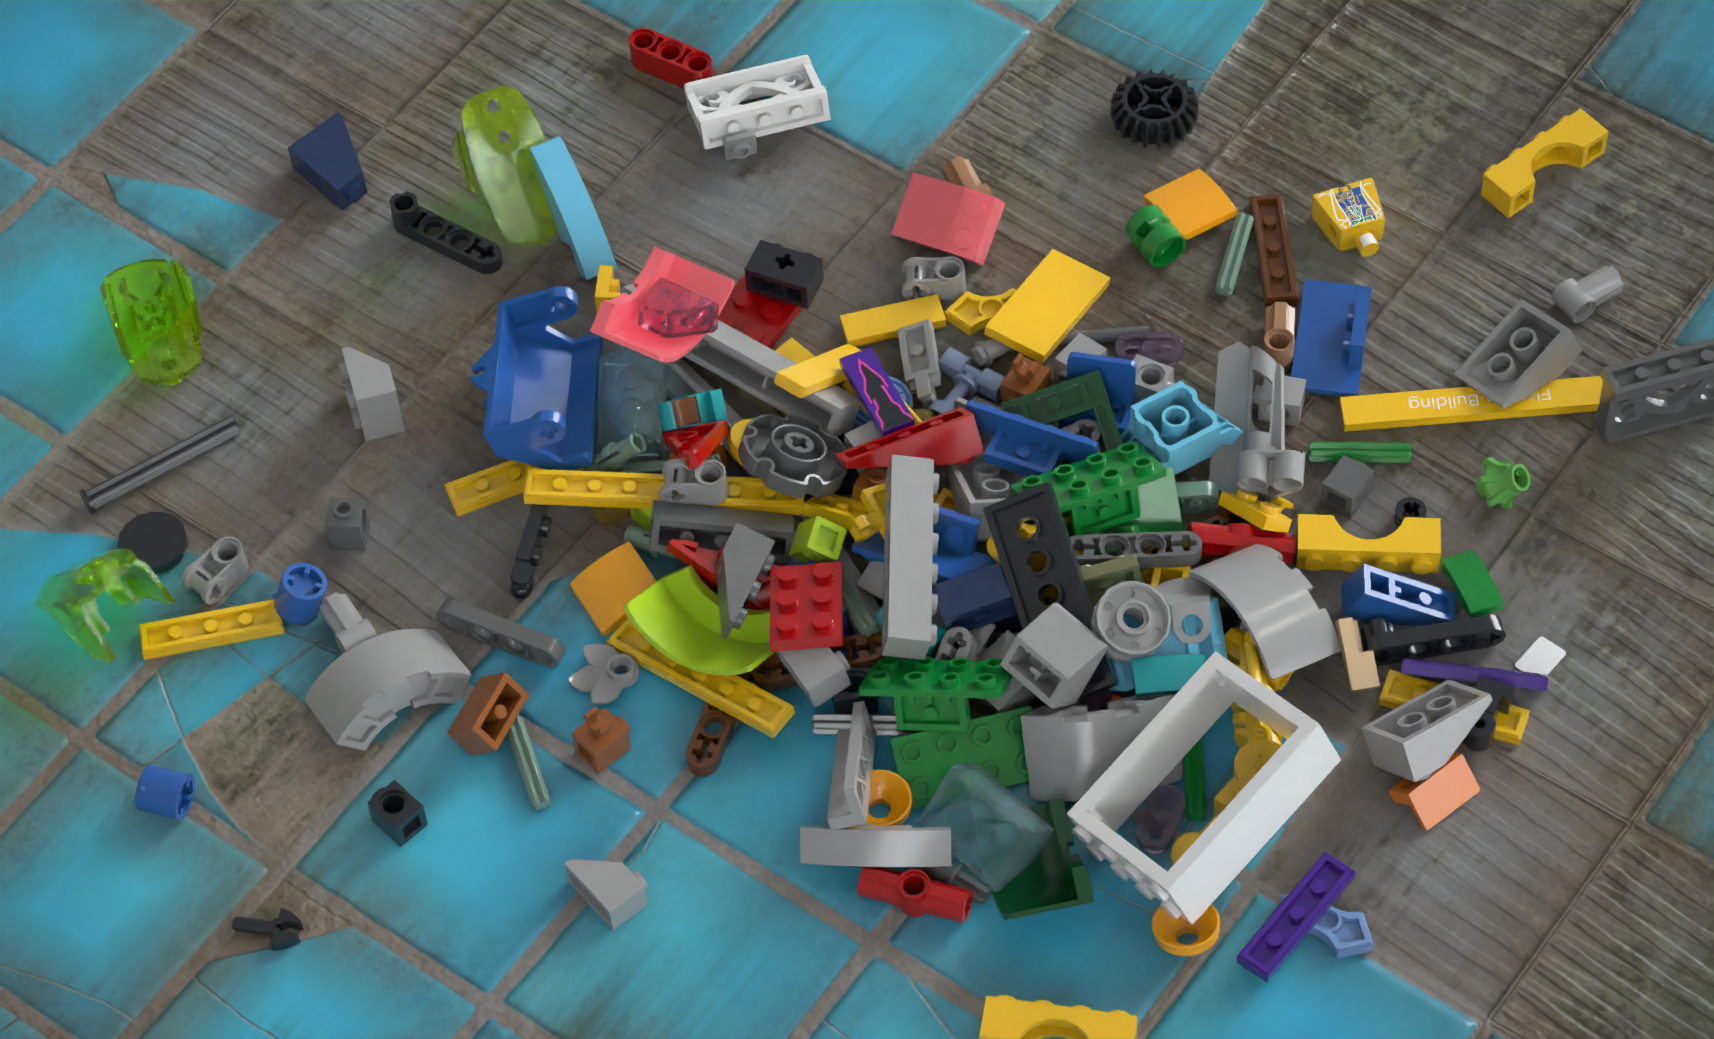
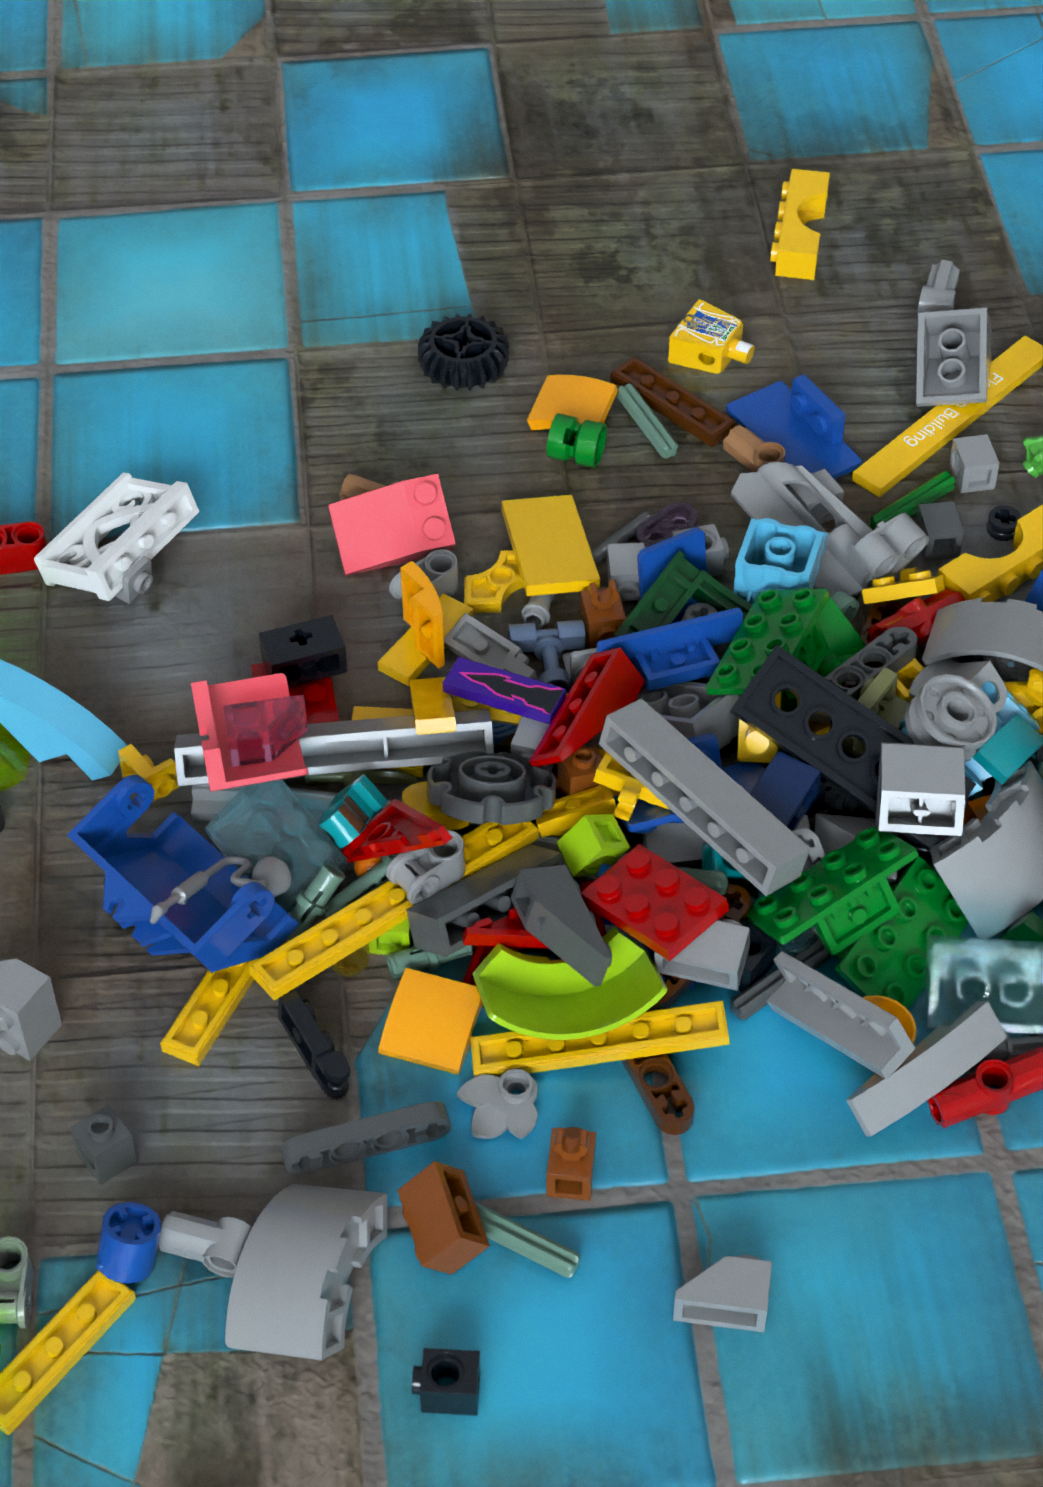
camera: 45 degrees left, 5 degrees down
none -> light grey piece [150,856,292,924]
none -> light orange slope [400,561,445,669]
none -> light grey brick [949,434,1000,493]

